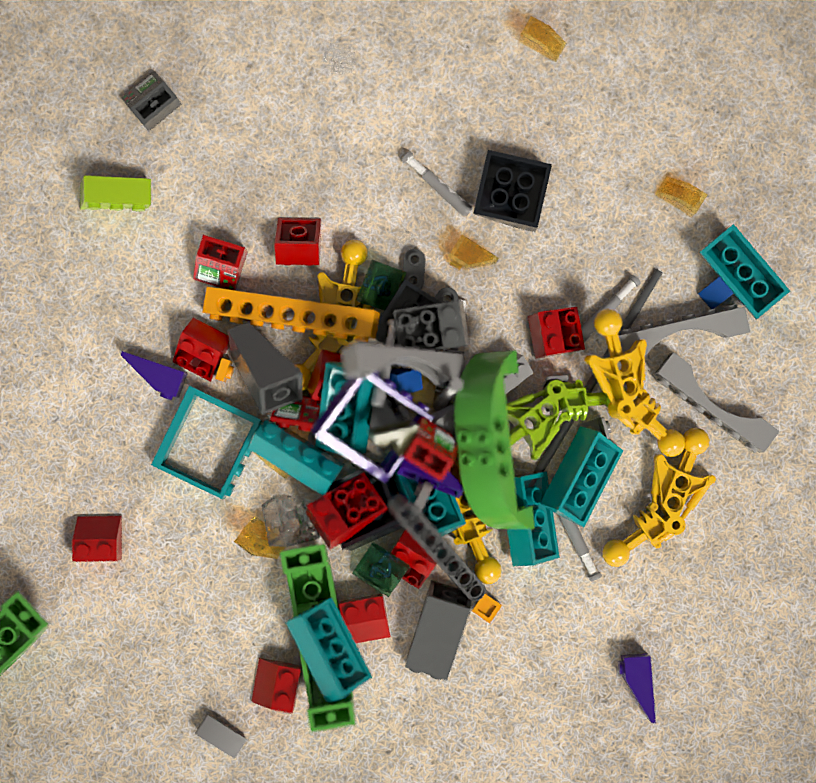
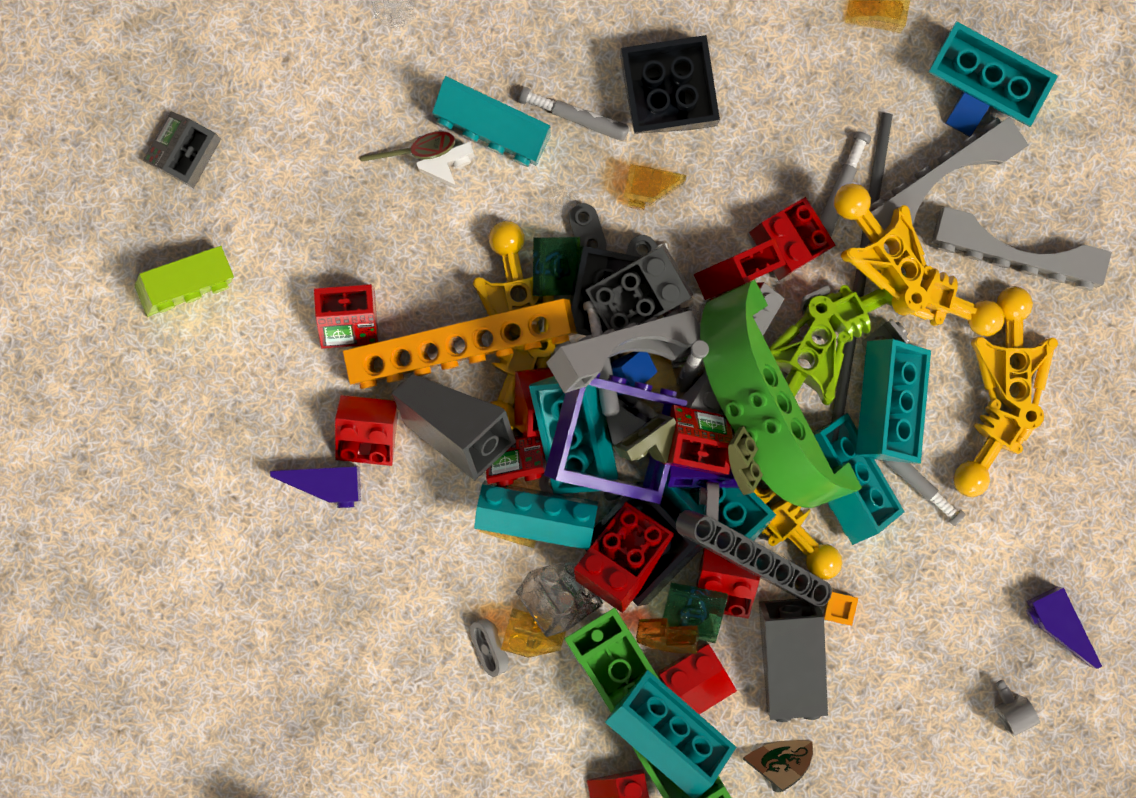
camera: 20 degrees left, 0 degrees up
red slope [72,516,122,562] -> none
teal window [151,386,263,499] -> none
light orange plate [215,358,235,383] -> none
red slope [274,218,321,266] -> none
none -> olive piece [360,131,455,162]
none -> white slope [416,142,475,188]
none -> teal slope [432,76,551,167]
none -> light grey plate [470,619,509,677]
none -> clear orange slope [636,618,699,654]
none -> red slope [694,238,786,300]
none -> olive slope [728,426,763,495]
none -> shield [743,740,813,792]
none -> light grey piece [994,680,1040,737]

